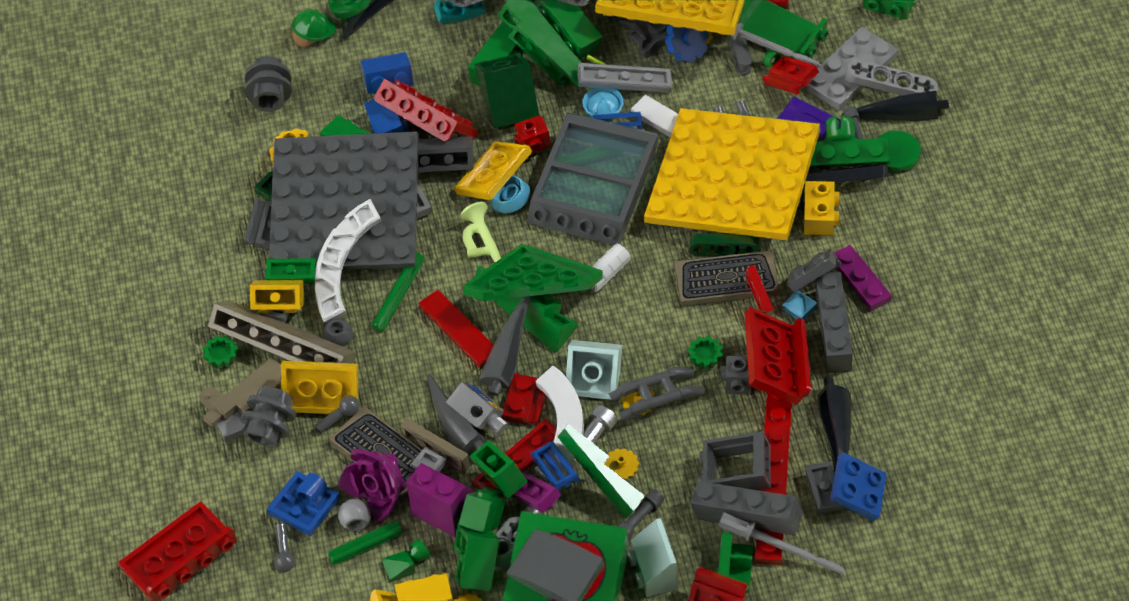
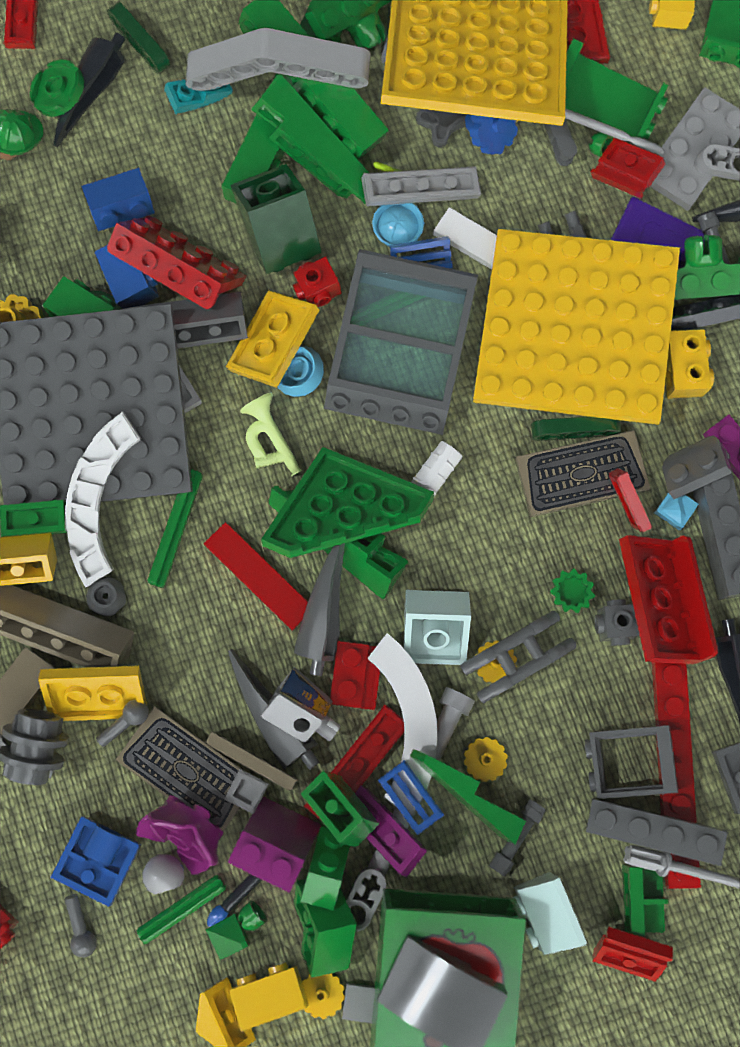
camera: 15 degrees left, 25 degrees up
none -> black piece [207,874,262,927]

